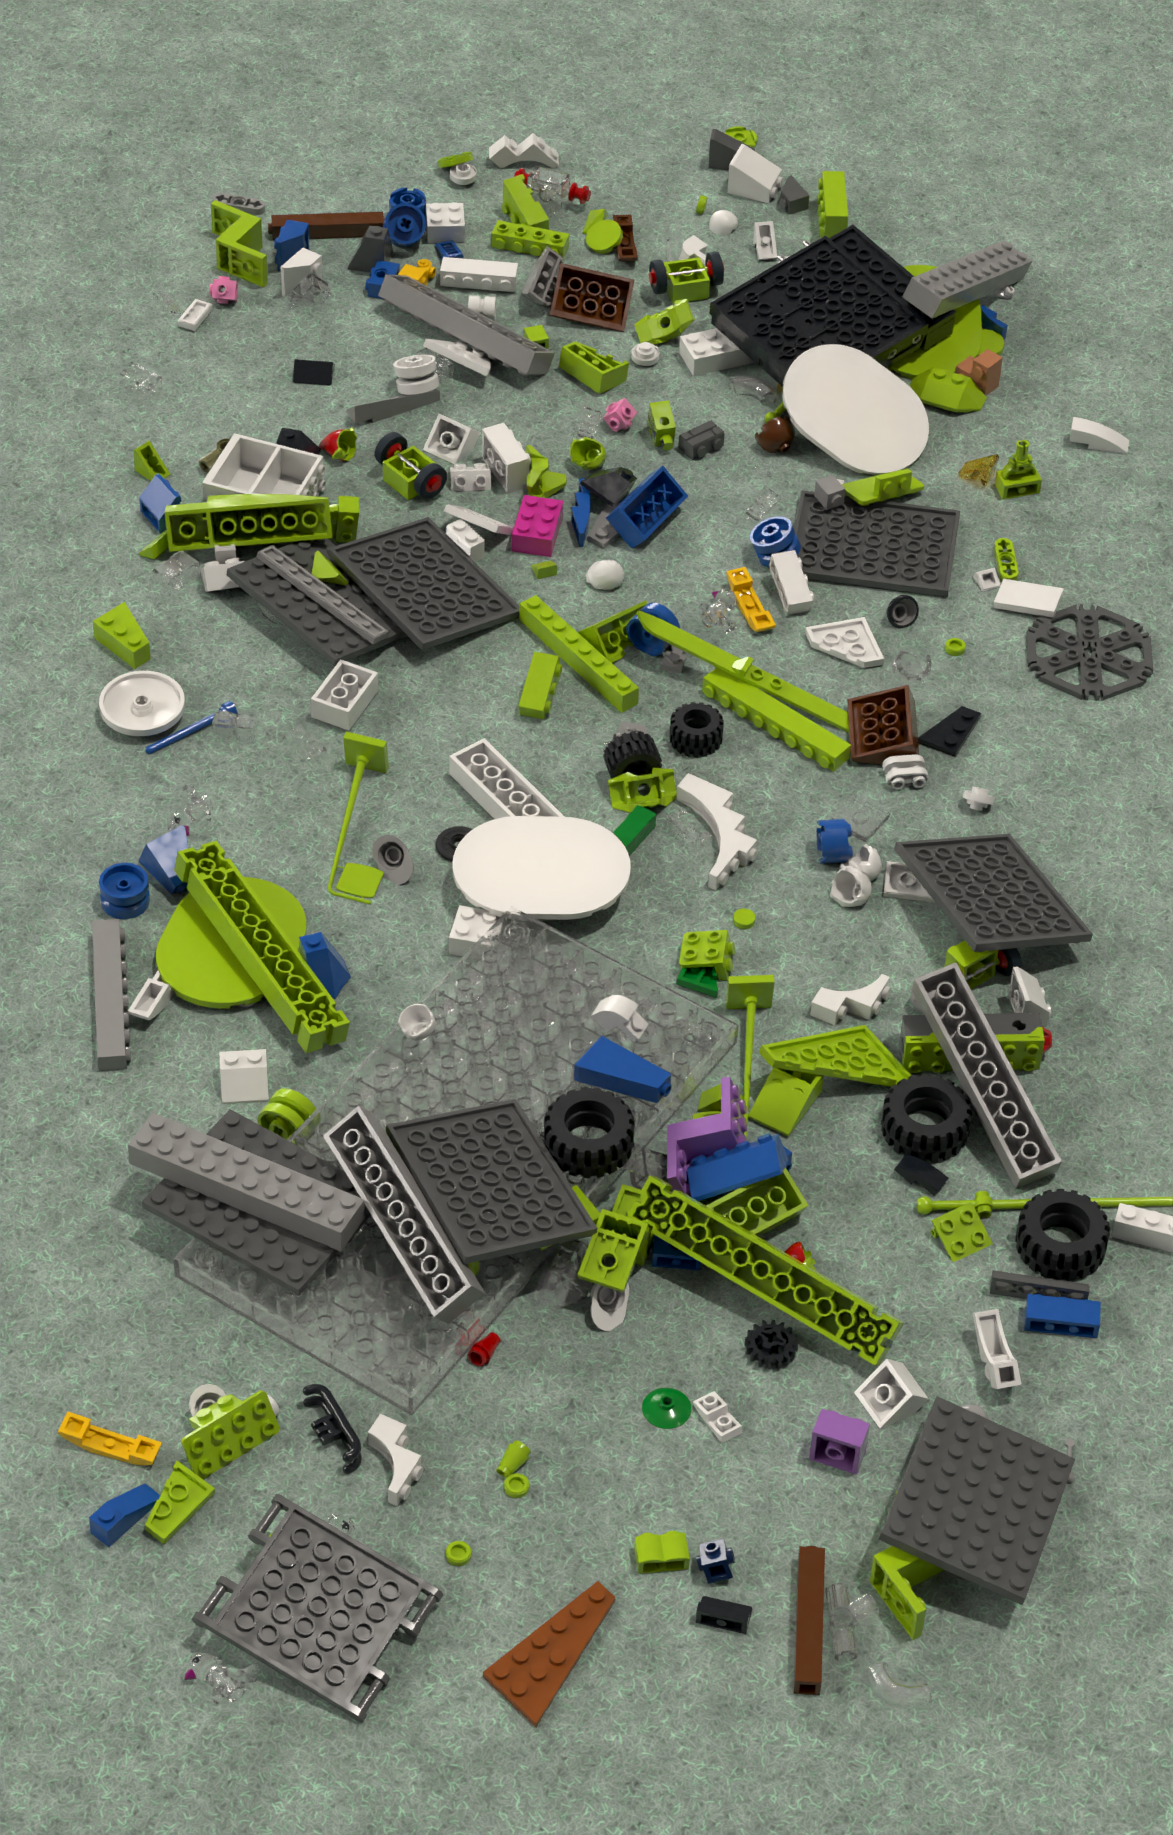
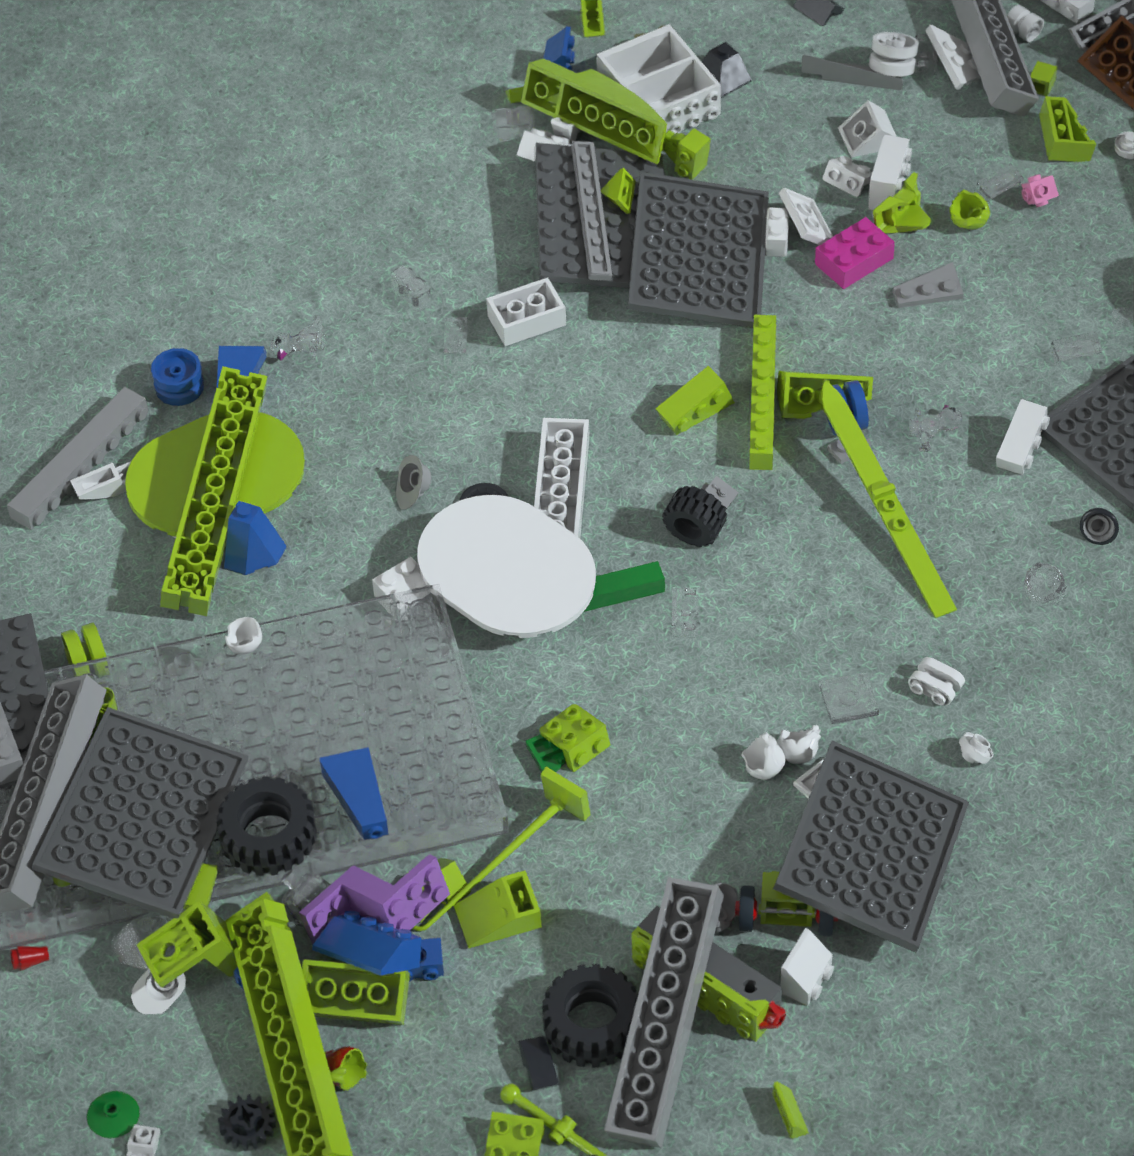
camera: 45 degrees right, 5 degrees up
lime wedge [93,601,151,669] -> none
white dish [99,671,185,736] -> none
blue piece [145,700,238,754] -> none
white slope [219,1049,269,1104] -> none
lime hat [319,427,357,461] -> none
lime piece [327,731,389,905] -> none
brick [374,432,447,501] -> none
lime slope [531,560,557,579] -> none
blue slope [571,478,590,547] -> none
black slope [580,467,637,507] -> none
white hair [585,560,625,590] -> none
white brick [591,995,648,1042] -> none
blue brick [606,466,688,548] -> none
lime piece [608,768,677,813] -> none
lime torso [647,400,676,451] -> none
black tyre [669,702,724,758] -> none
white arch [676,773,758,890] -> none
dark grey brick [678,420,725,460] -> none
lime brick [702,667,851,772] -> none
yellow slope [726,567,776,632] -> none
lime tile [733,908,756,929] -> none
blue wheel [750,516,801,567] -> none
lime wing [759,1025,912,1087] -> none
white plate [805,617,884,668] -> none
white arch [810,974,891,1025] -> none
blue brick [816,818,853,864] -> none
reddish brown slope [847,685,919,765] -> none
black wing [918,706,981,757] -> none
lime tile [945,638,966,656] -> none
none -> lime slope [773,1081,809,1139]

